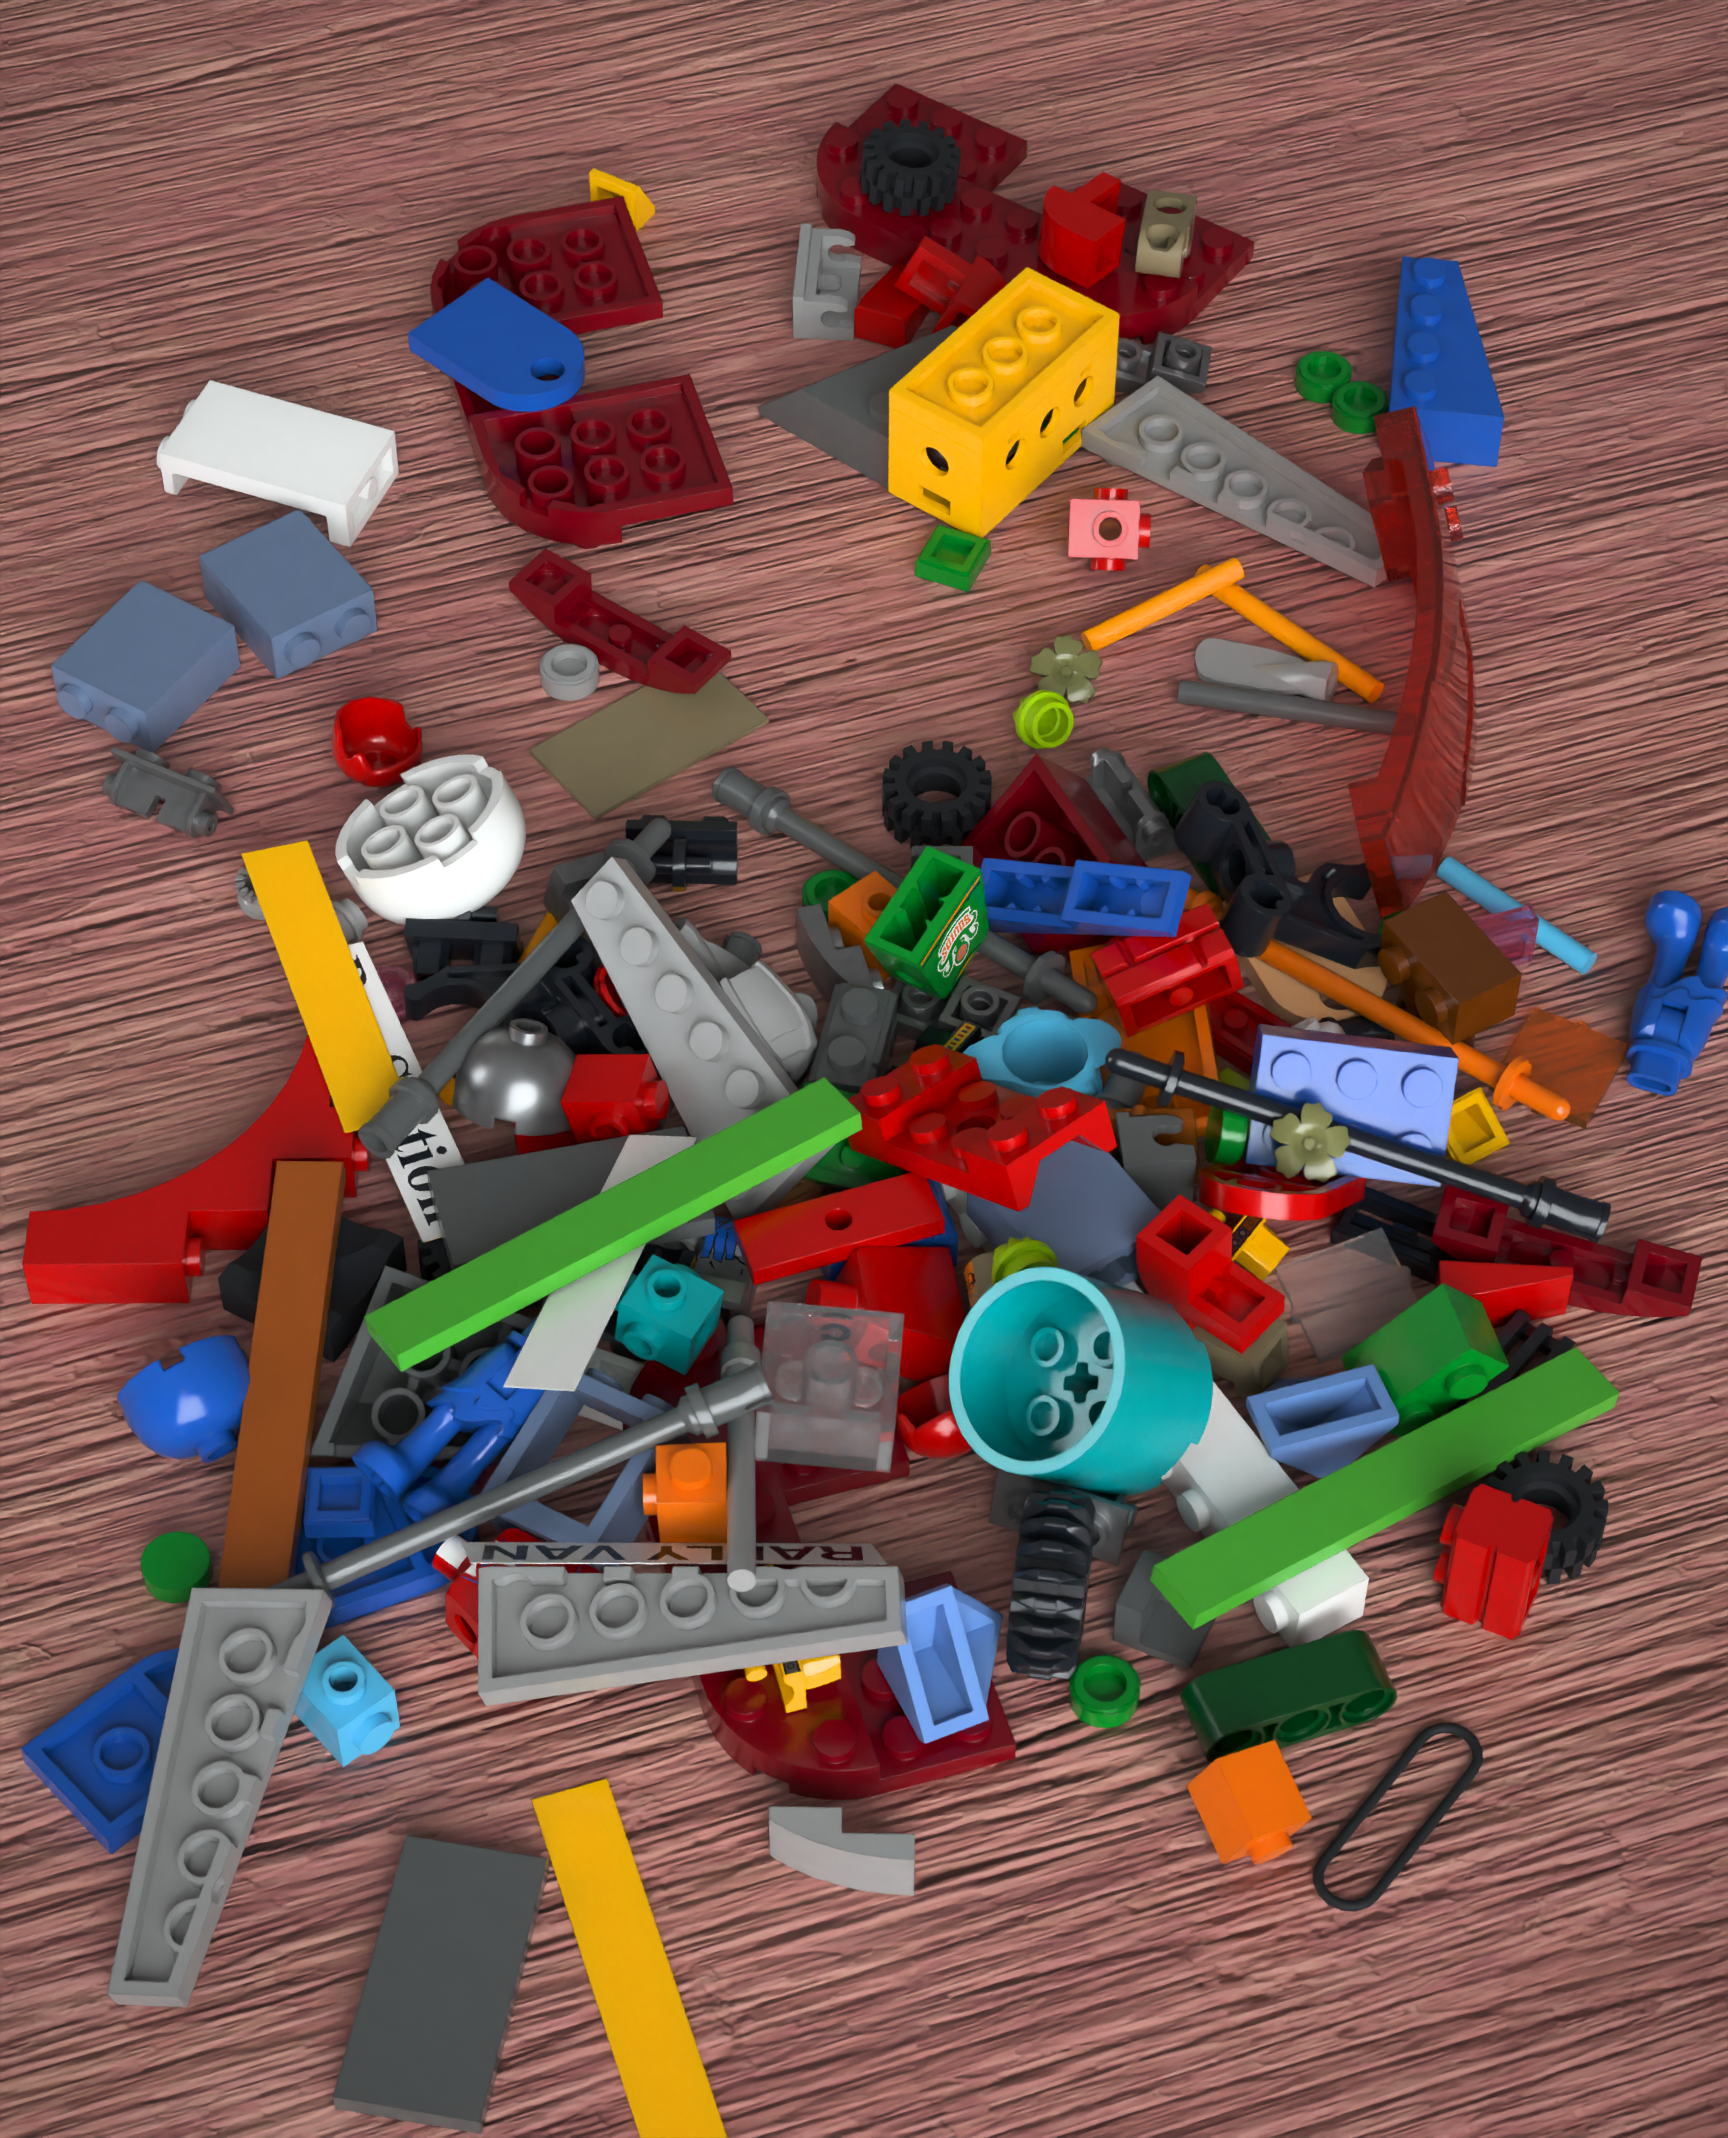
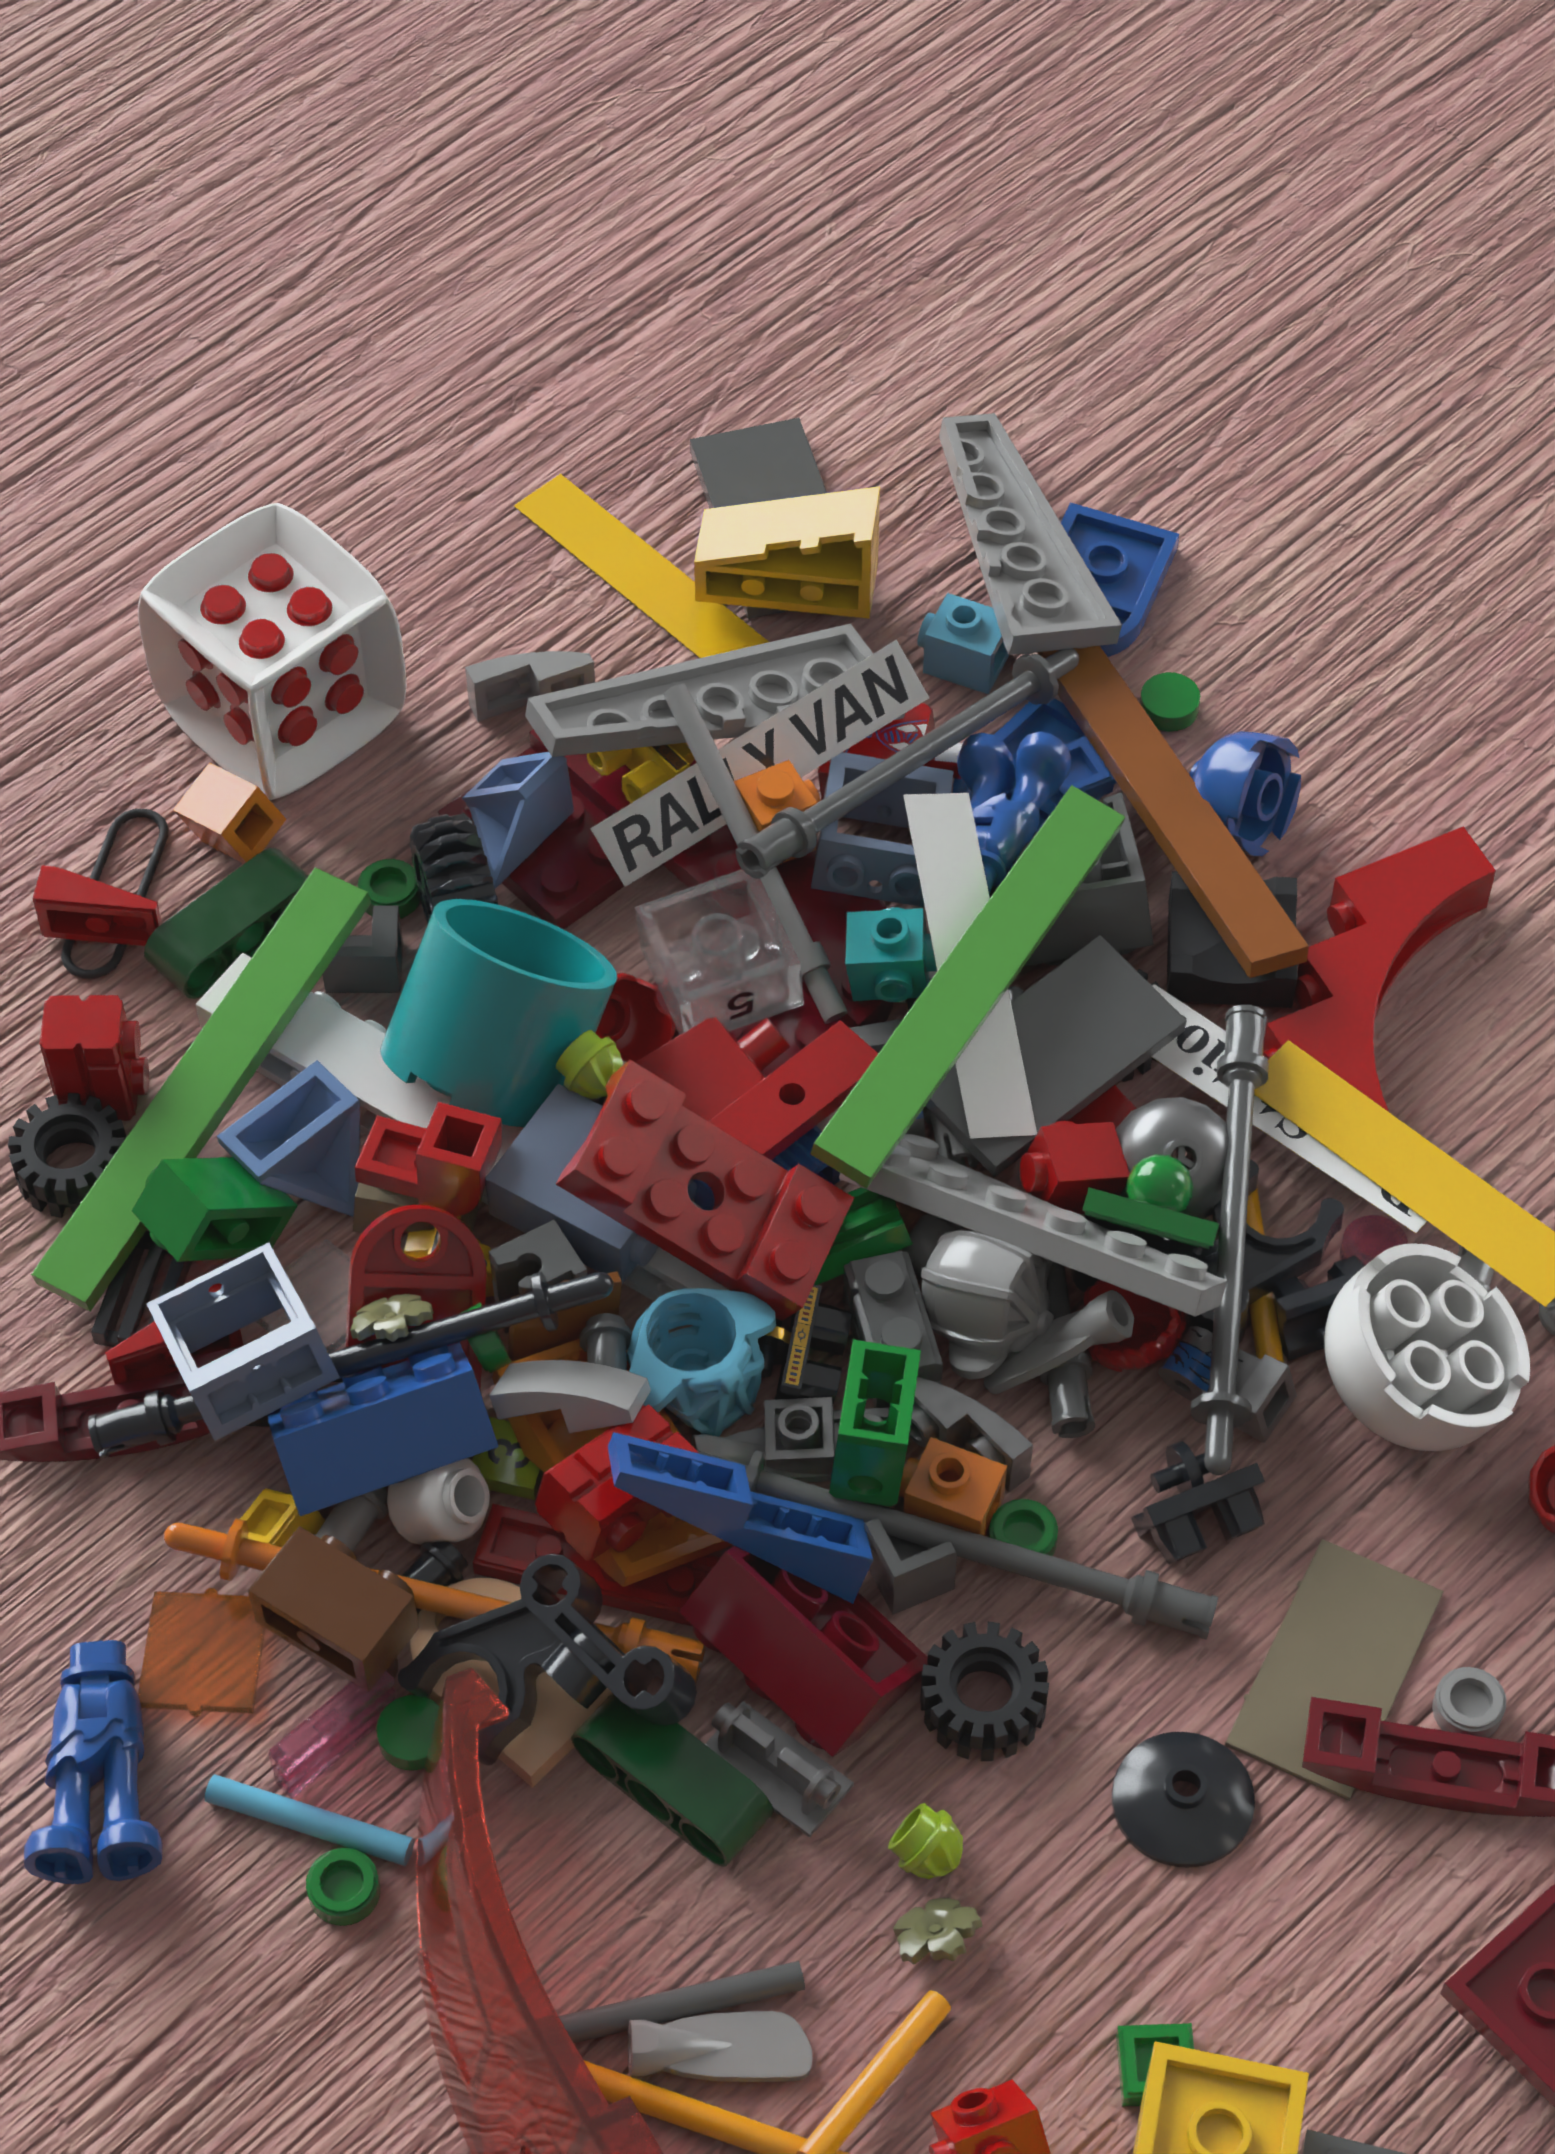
camera: 155 degrees right, 5 degrees up
none -> red slope [32,865,162,946]
none -> white piece [138,503,407,800]
none -> sand blue window [147,1243,340,1441]
none -> green tile [306,1848,381,1926]
none -> light grey slope [489,1360,651,1433]
none -> yellow wedge [694,486,880,619]
none -> green tile [1083,1154,1219,1250]
none -> black dish [1112,1732,1255,1868]

